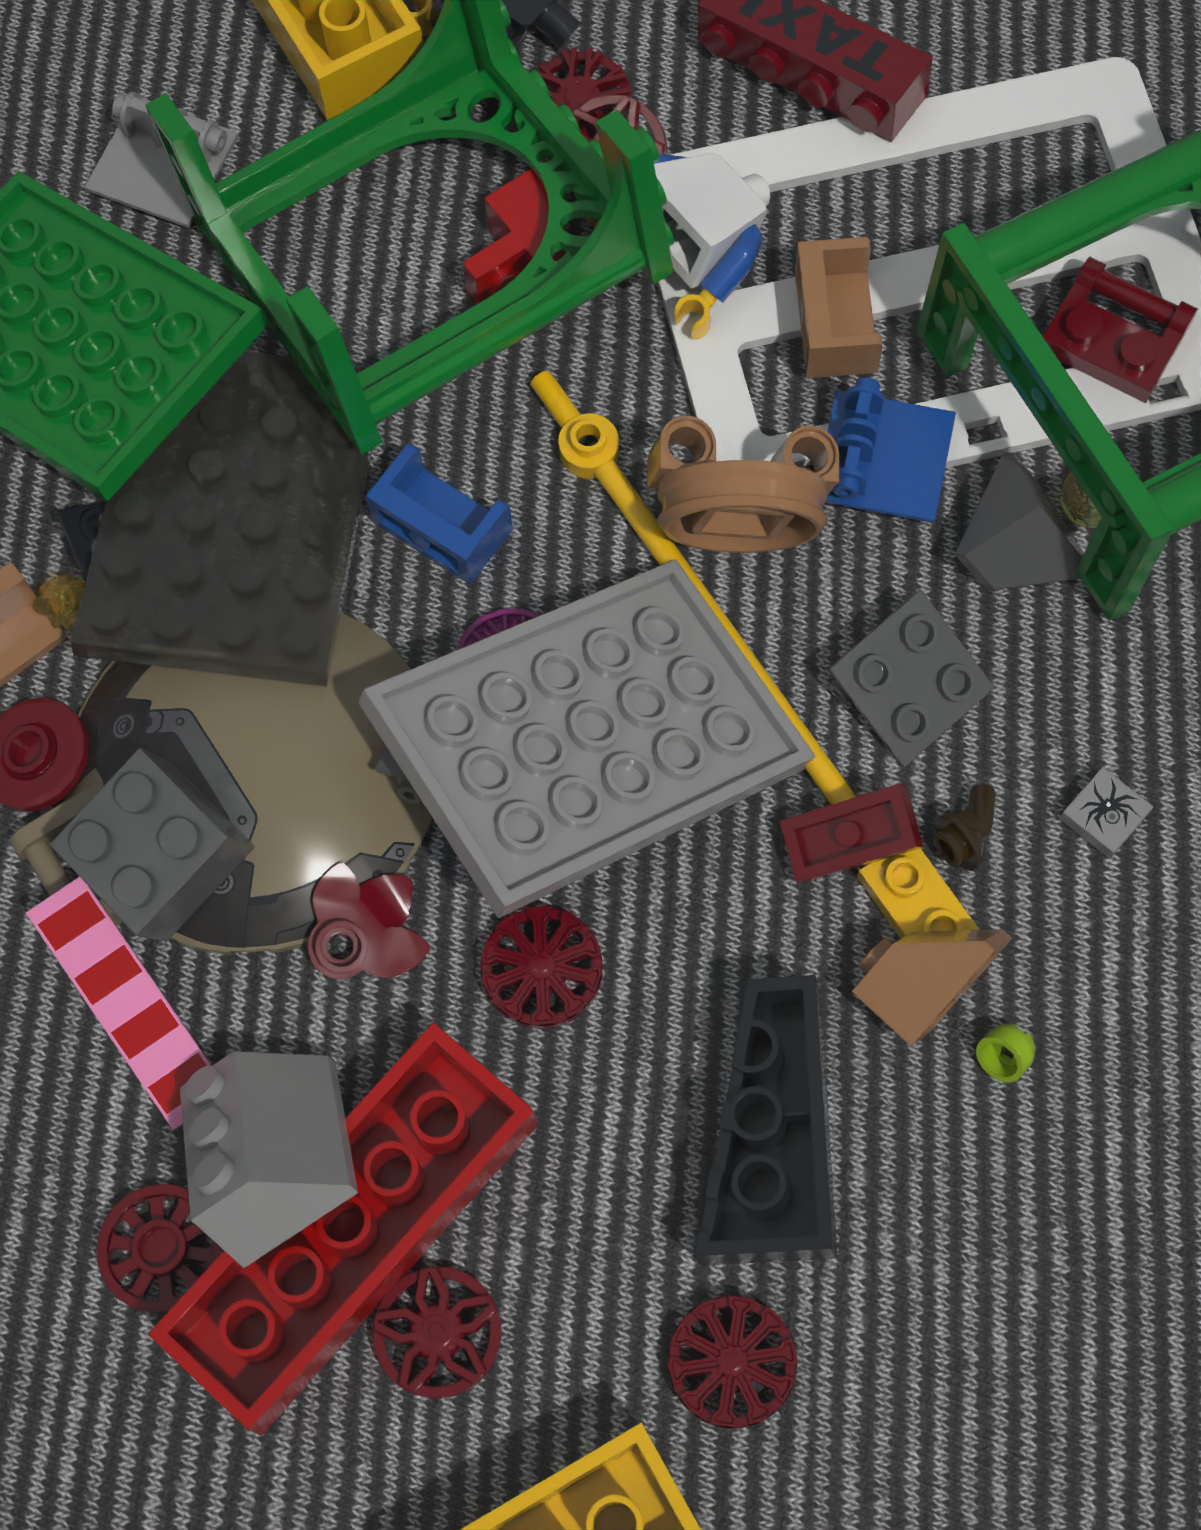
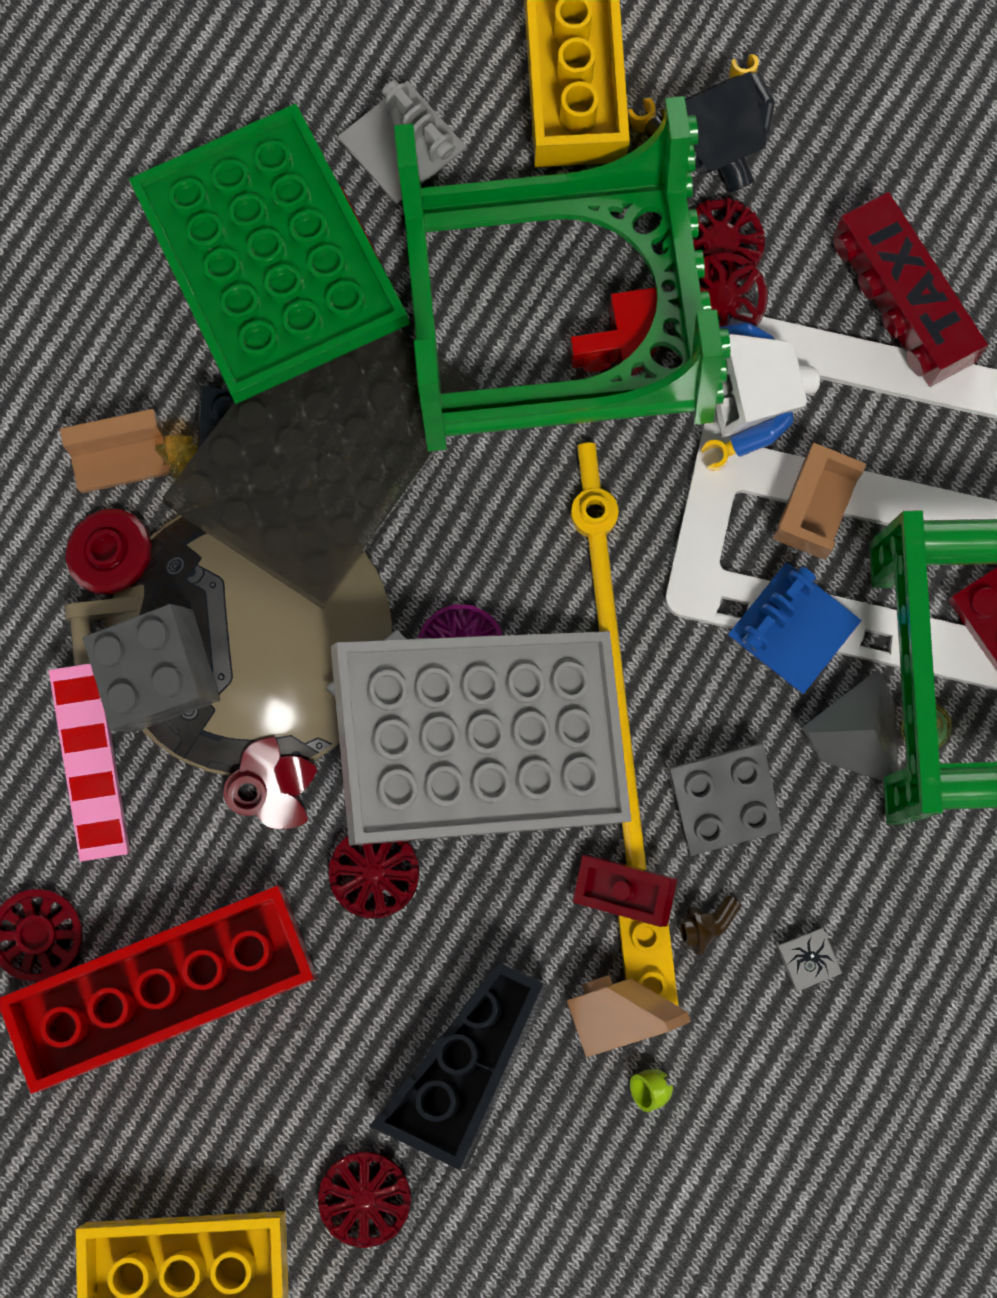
camera: 20 degrees right, 10 degrees up
light grey slope [180,1051,358,1268] -> none
blue panel [366,443,513,585] -> none
dark red wheel [373,1267,502,1399] -> none
medium nougat piece [647,416,839,553] -> none

